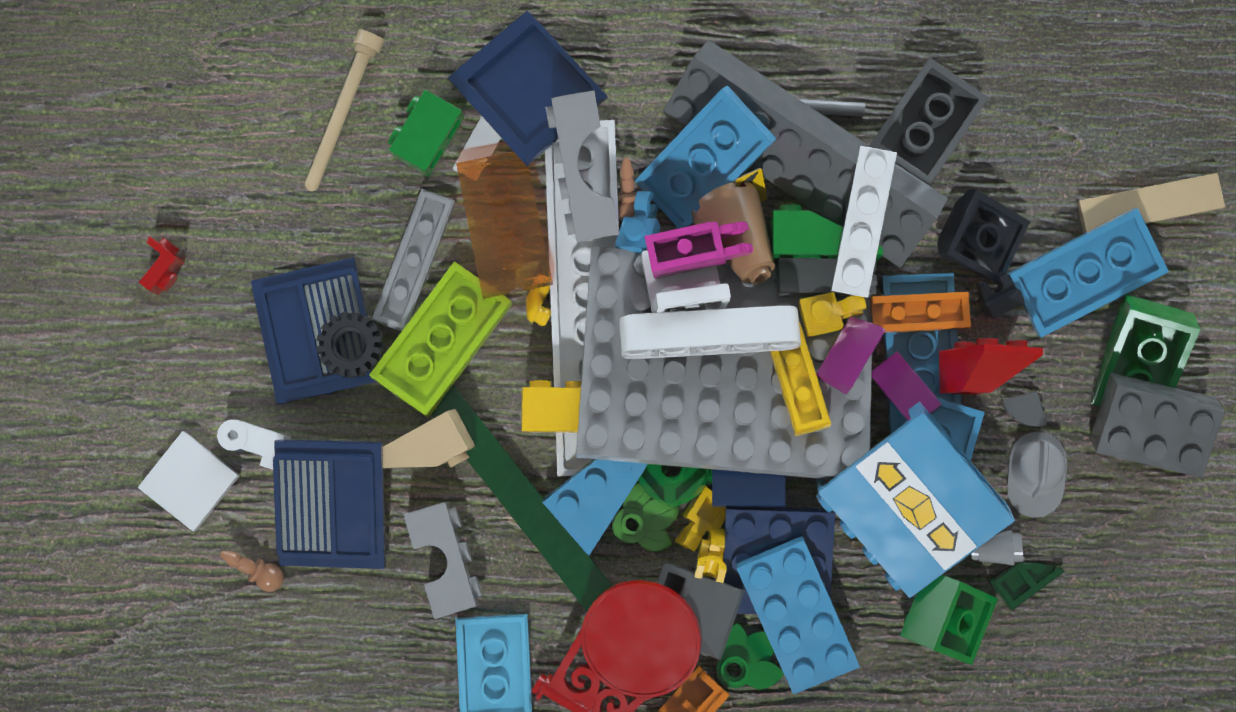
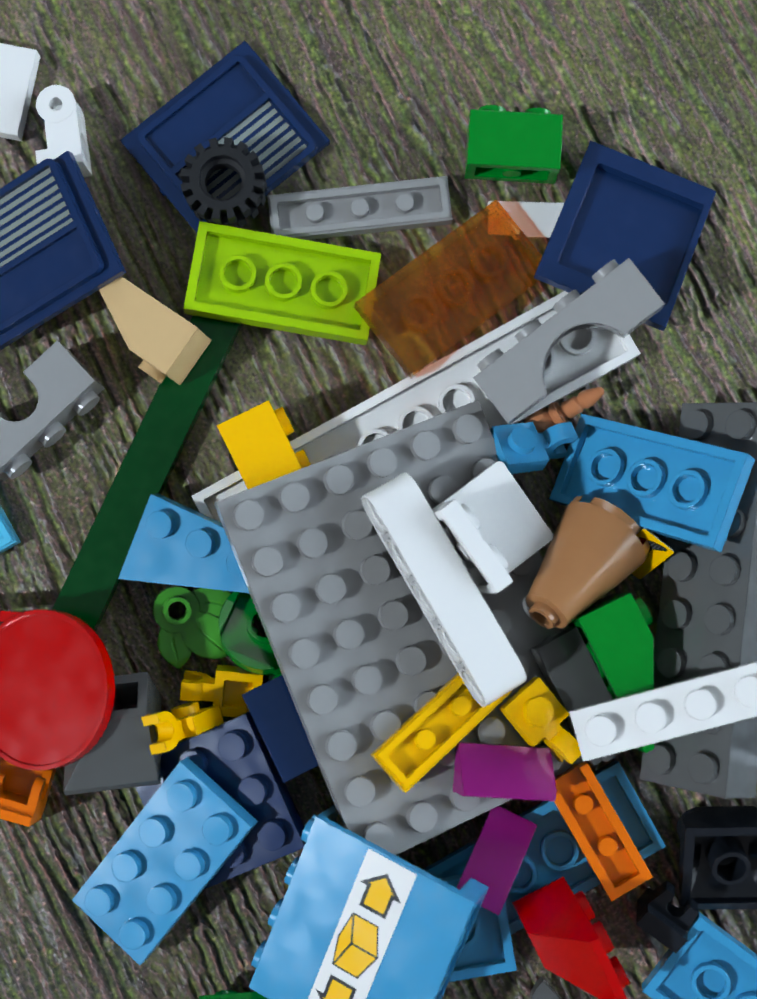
camera: 65 degrees right, 0 degrees up
tan piece [305,29,385,192] -> none
yellow arm [526,274,551,326] -> none
dark pink hinge [645,221,754,279] -> none
green plate [716,623,784,690] -> none

